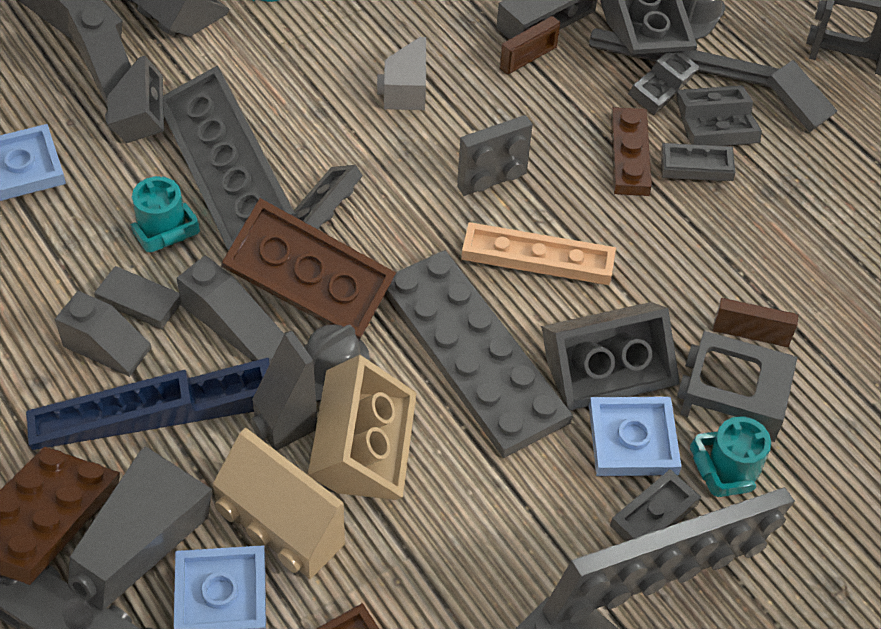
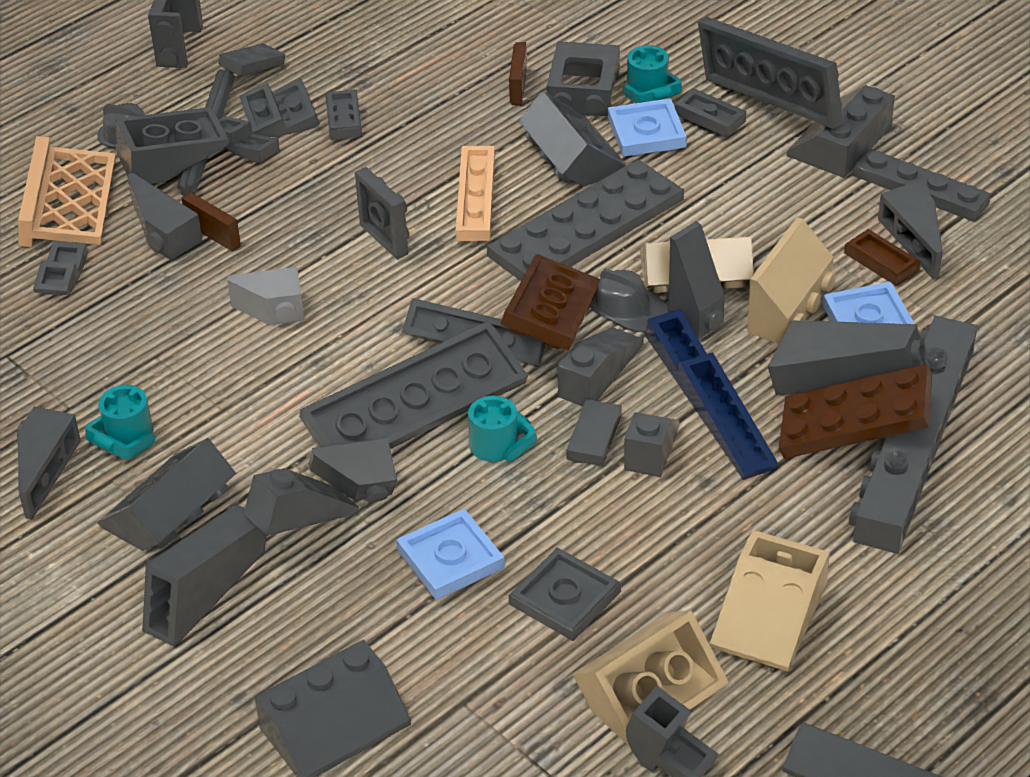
camera: 95 degrees left, 10 degrees down
reddish brown plate [611,107,652,196] -> none

